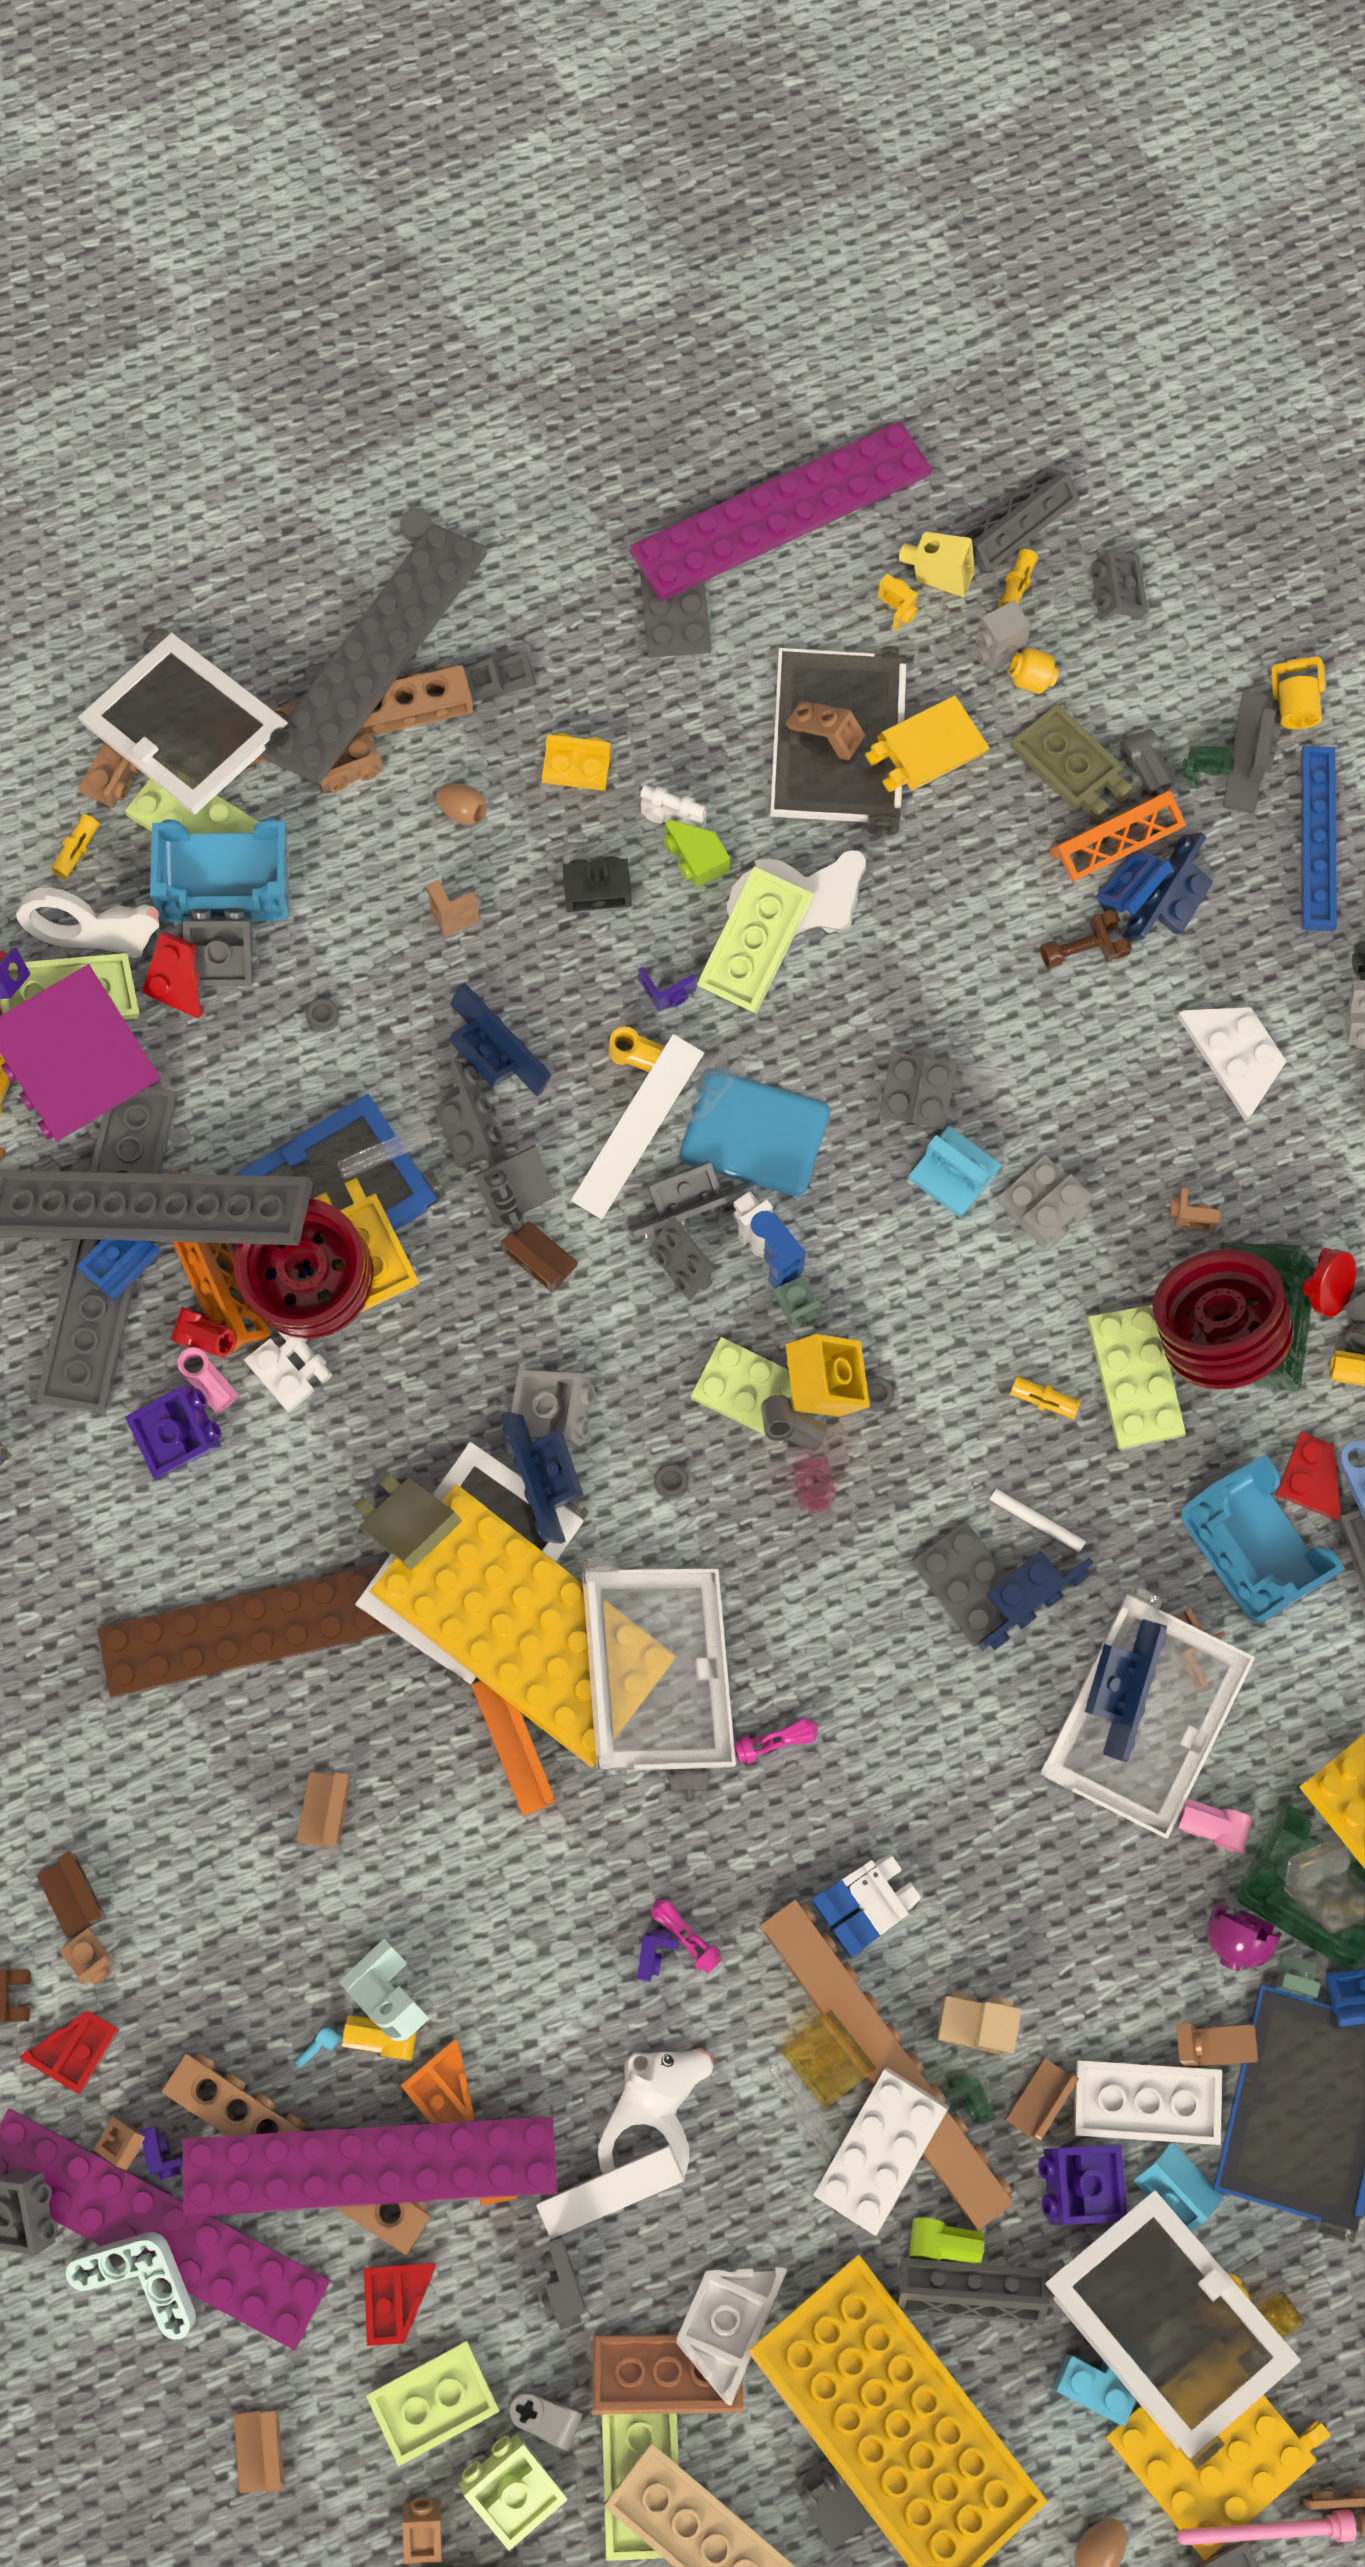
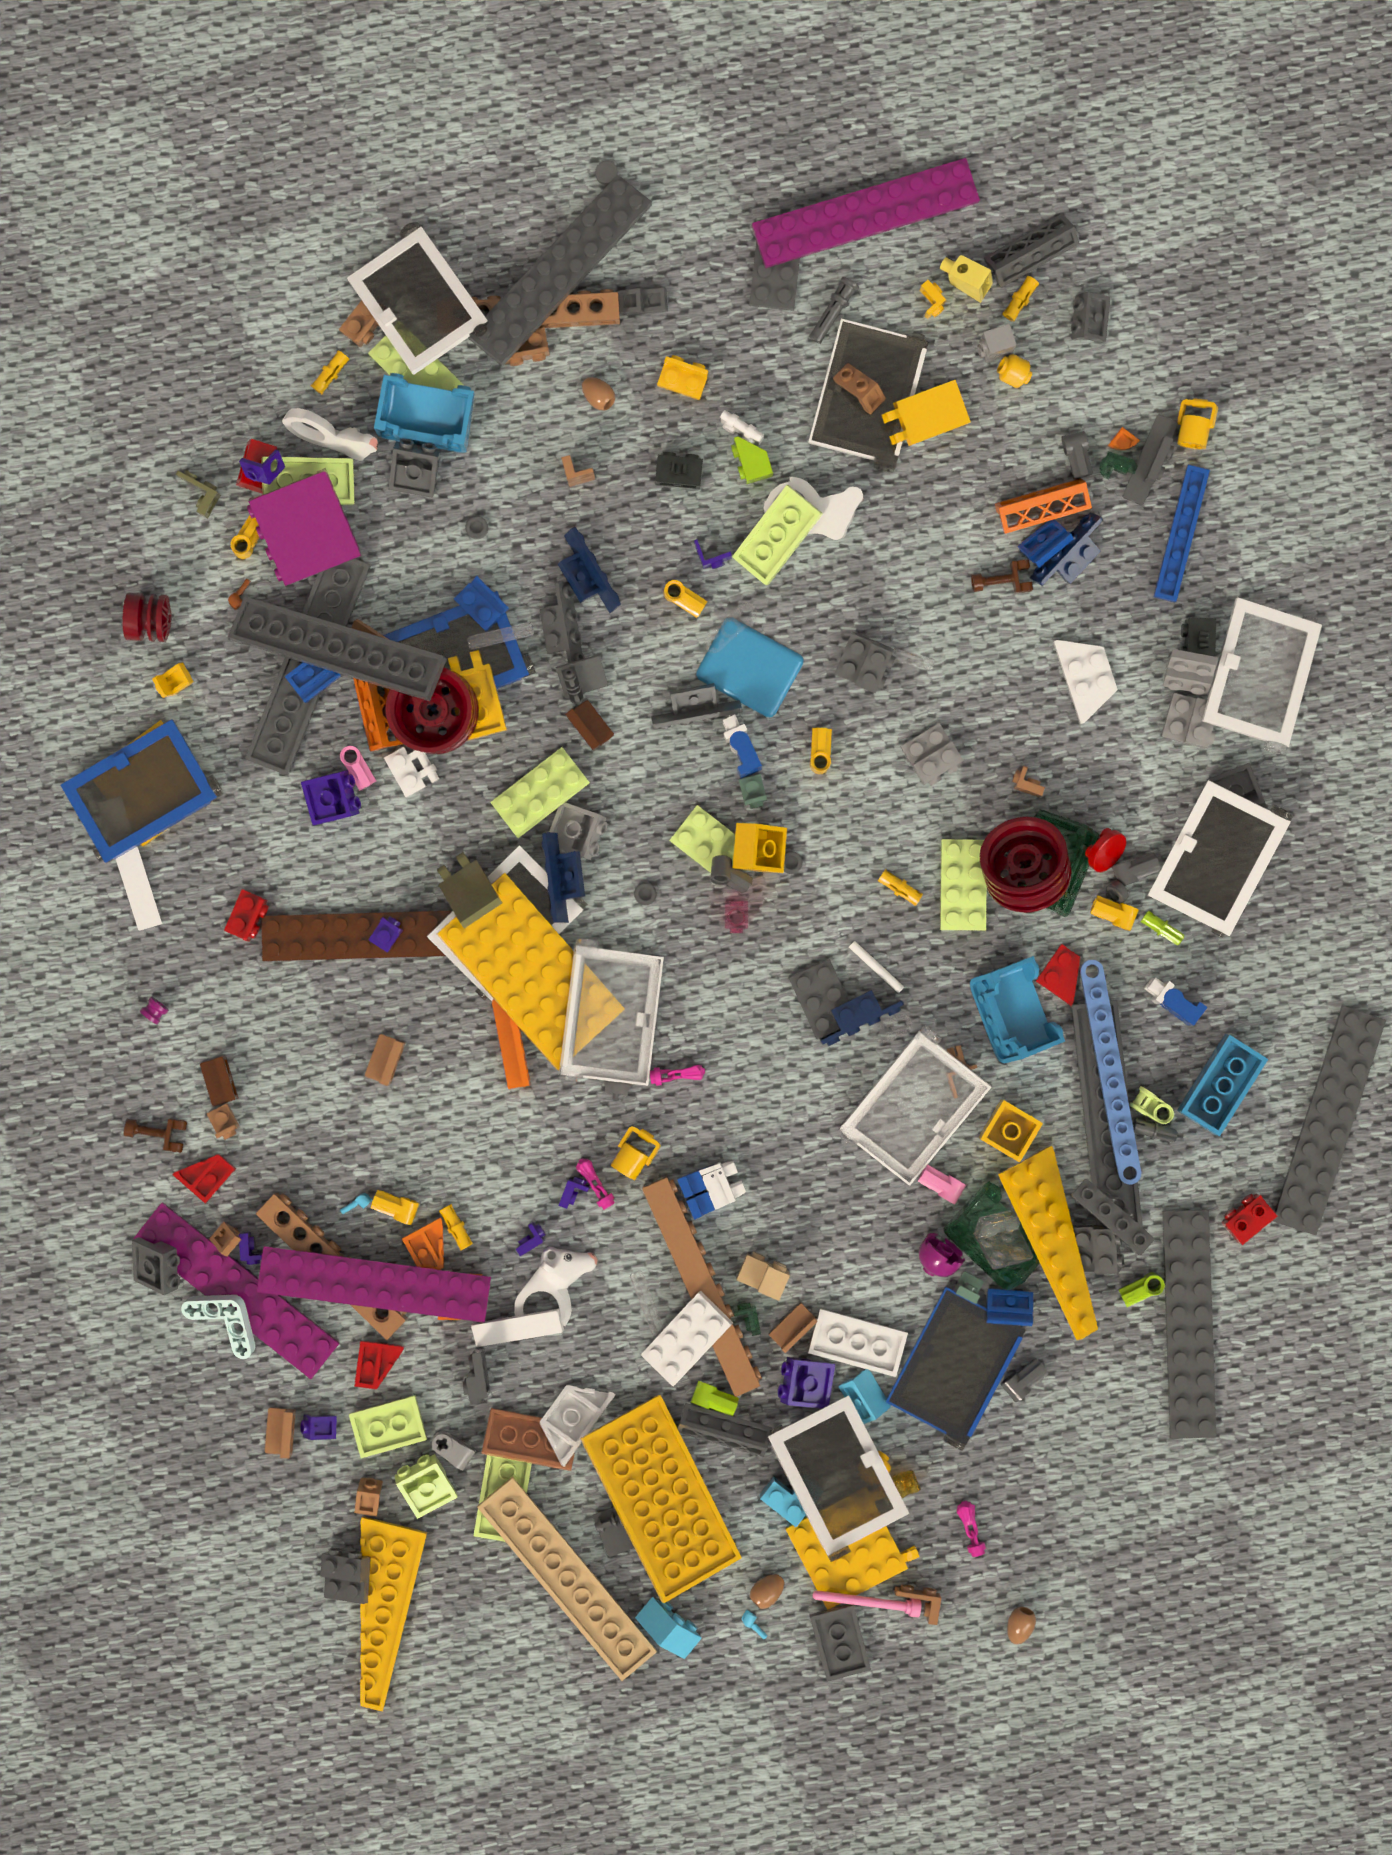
camera: 15 degrees right, 15 degrees up
red wing [142,931,205,1019] -> none
red piece [170,1307,237,1358] -> none
light aqua piece [339,1939,429,2041] -> none
white sticker [571,1034,704,1219] -> none
dark grey hinge [649,1216,715,1301] -> none
clear yellow plate [780,2009,876,2109] -> none
medium azure bracket [908,1126,1002,1218] -> none
olive tile [1010,703,1132,824] -> none
dark blue bracket [1084,1619,1167,1762] -> none
medium nougat bracket [1176,2023,1258,2068] -> none
none -> red bracket [224,889,269,942]
none -> dark purple bracket [300,1414,337,1440]
none -> dark purple bracket [369,916,403,953]
none -> yellow pin [439,1204,473,1251]
none -> blue plate [454,576,509,632]
none -> yellowish green plate [490,747,590,838]
none -> dark purple bracket [516,1222,546,1256]
none -> yellow piece [611,1126,661,1180]
none -> dark grey pin [809,277,859,344]
none -> yellow piece [810,728,832,774]
none -> yellow brick [978,1099,1043,1162]
none -> orange tile [1108,427,1140,450]

